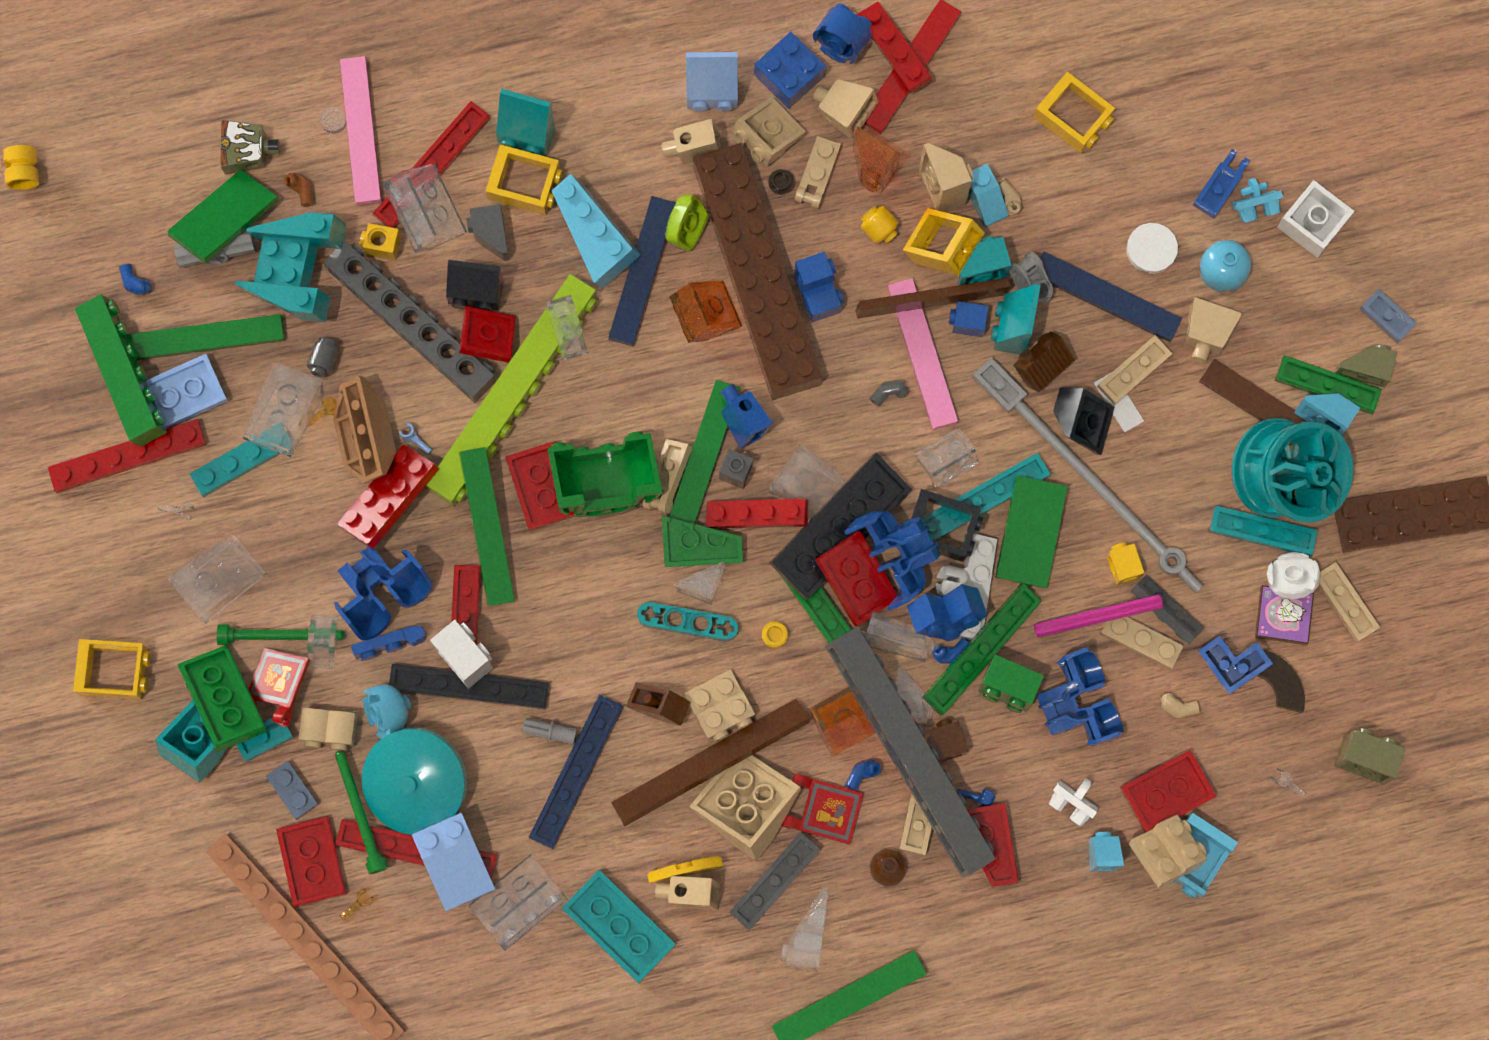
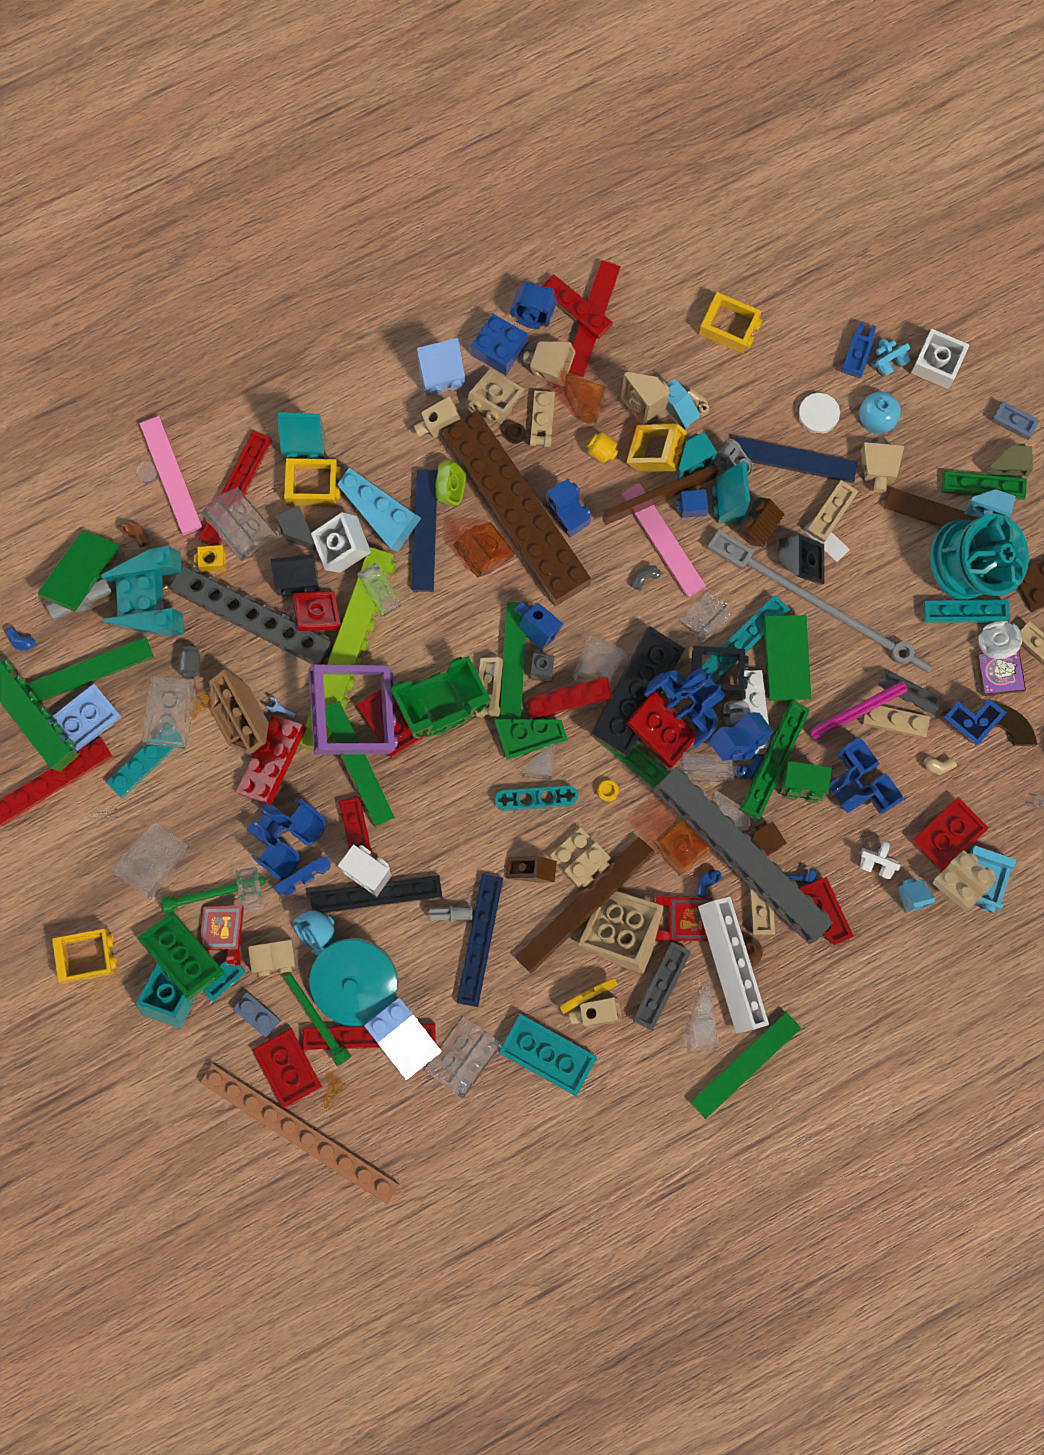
camera: 15 degrees left, 0 degrees up
torso [220,120,280,175] -> none
yellow brick [1106,542,1144,586] -> none
none -> medium lavender window [309,665,397,755]
none -> white brick [311,512,371,573]
none -> white brick [698,897,769,1034]

